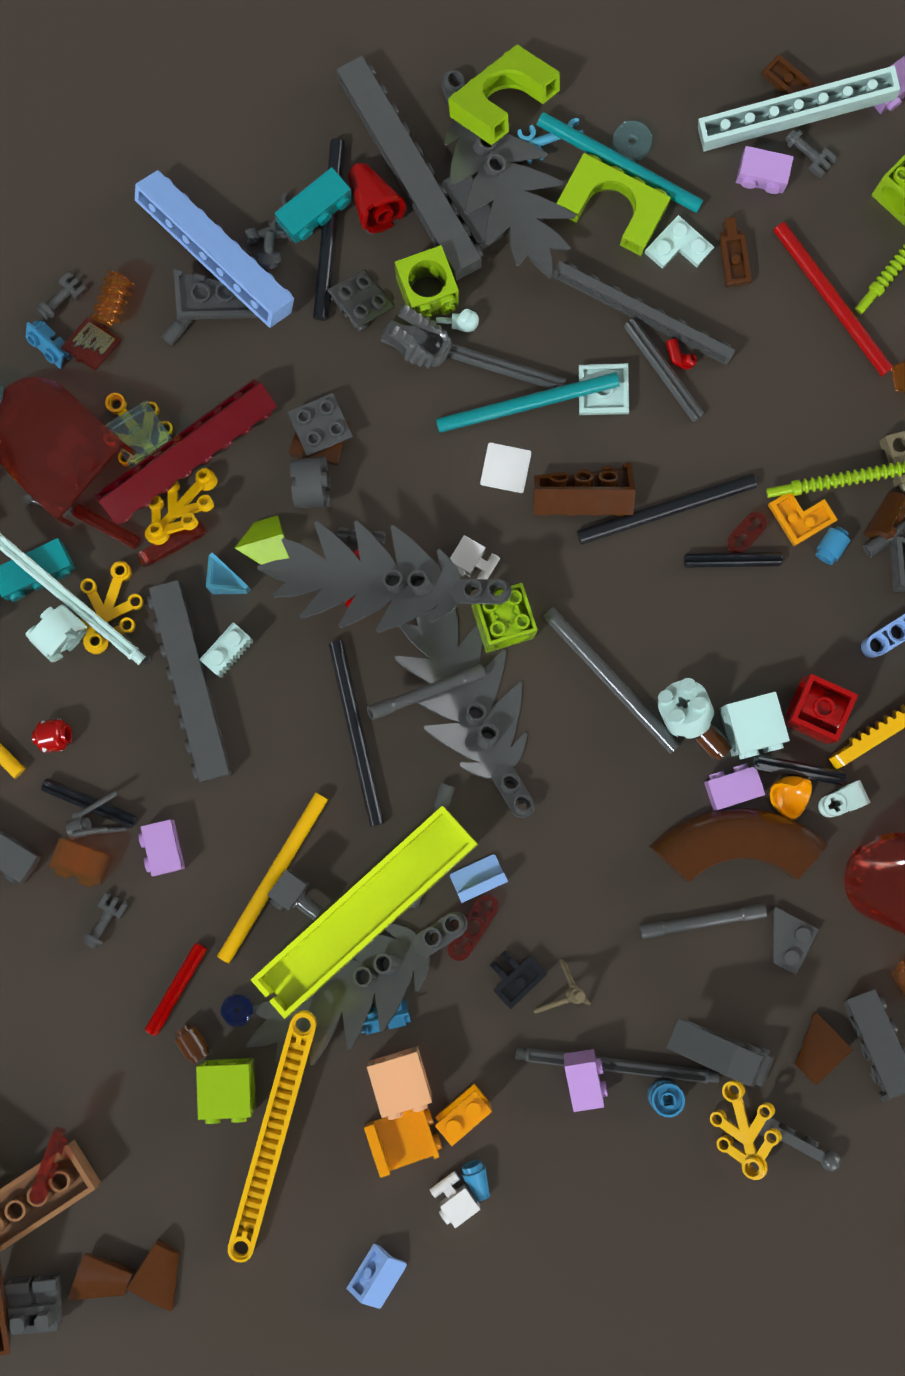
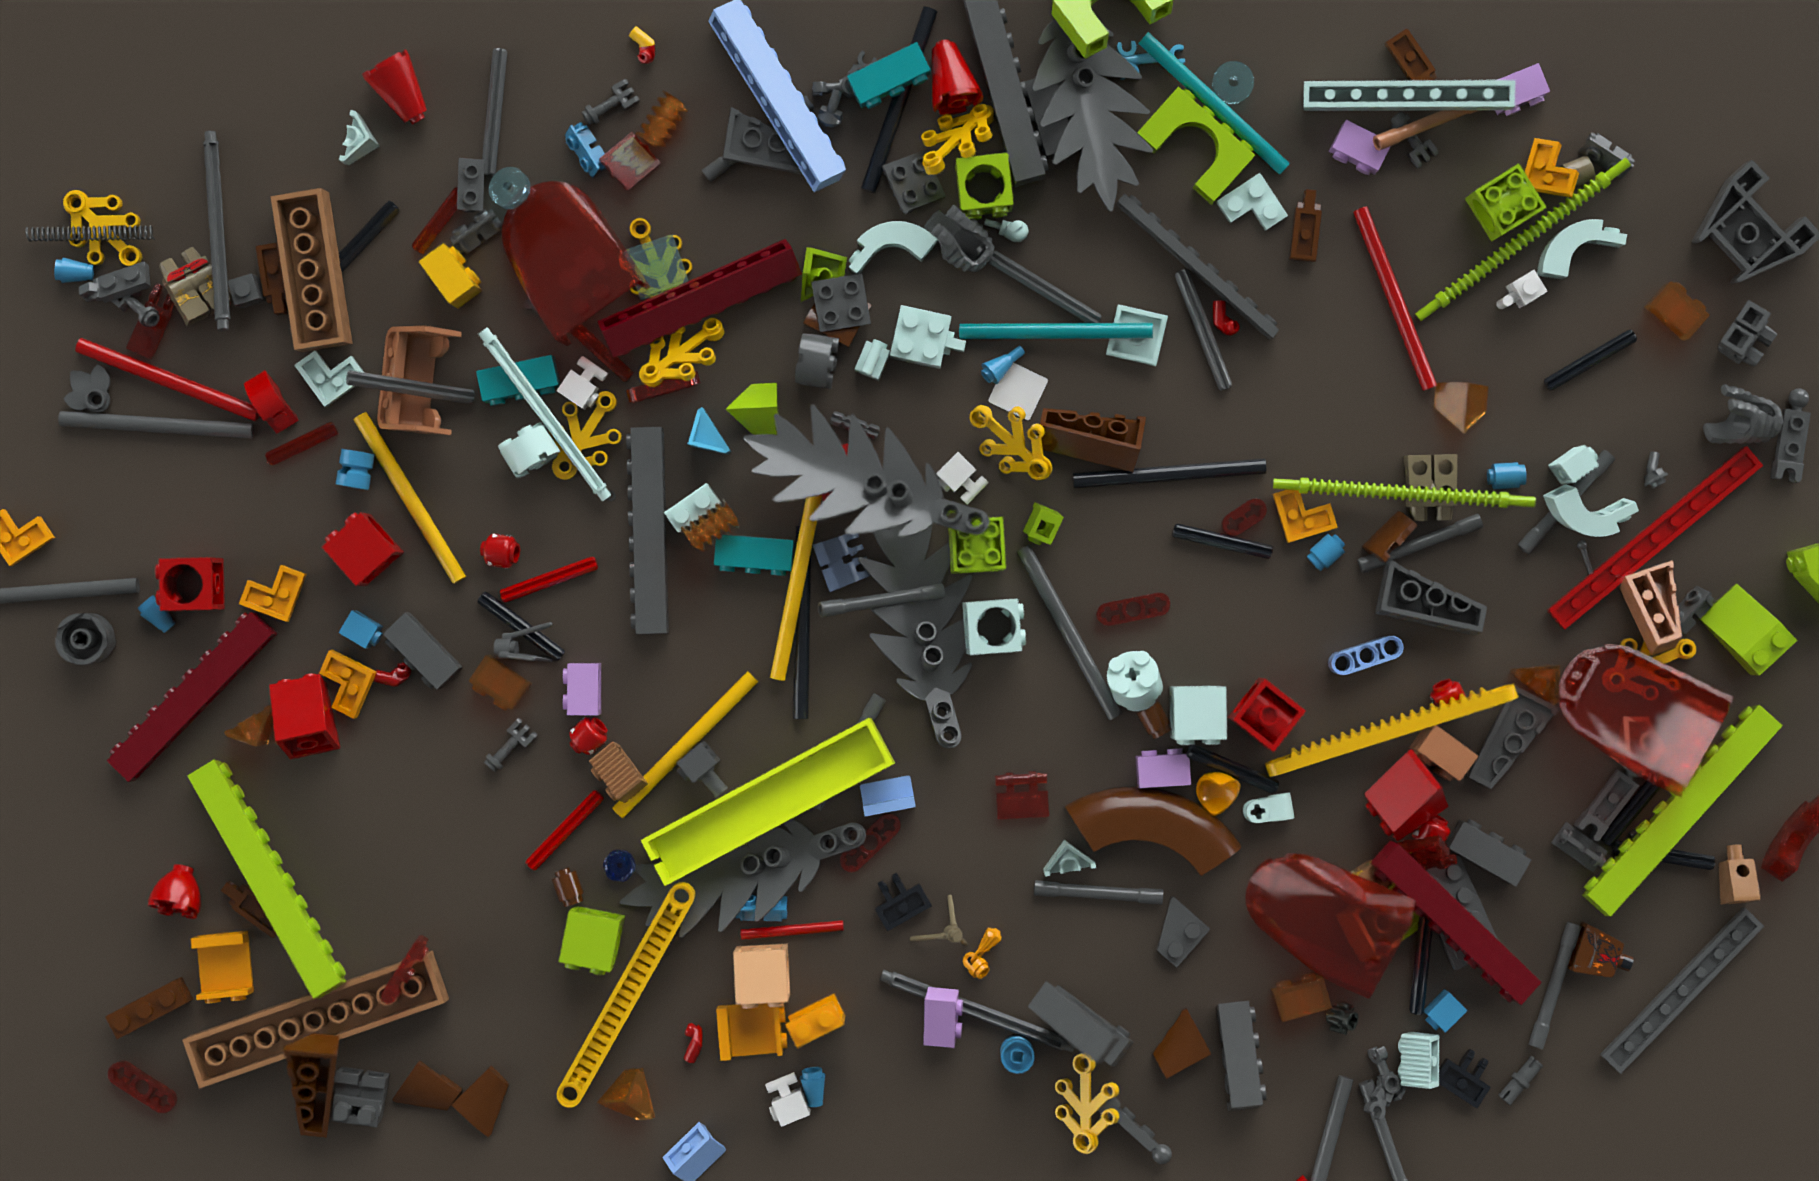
camera: 20 degrees right, 5 degrees up
none -> red axle [500,557,598,602]
none -> white brick [557,356,608,410]
none -> red head [569,717,608,755]
none -> medium nougat brick [589,741,648,803]
none -> clear orange slope [596,1068,655,1120]
none -> arm [629,26,655,64]
none -> clear orange piece [681,498,740,552]
none -> red arm [684,1023,703,1063]
none -> teal brick [714,534,794,576]
none -> red bar [741,920,844,940]
none -> yellow piece [770,495,822,681]
none -> lime slope [801,247,847,302]
none -> sand blue legs [812,534,870,593]
none -> light aqua arch [849,221,937,274]
none -> light aqua brick [855,339,891,381]
none -> light aqua hinge [890,305,966,369]
none -> yellow plant [921,104,994,175]
none -> light aqua brick [962,599,1026,655]
none -> light orange piece [963,928,1002,979]
none -> yellow plant [969,405,1052,480]
none -> dark azure cone [981,346,1025,384]
none -> clear red plate [995,771,1049,819]
none -> lime brick [1023,502,1064,545]
none -> light aqua slope [1043,840,1096,876]
none -> clear red beam [1096,593,1171,626]
none -> nougat piece [1373,110,1479,151]

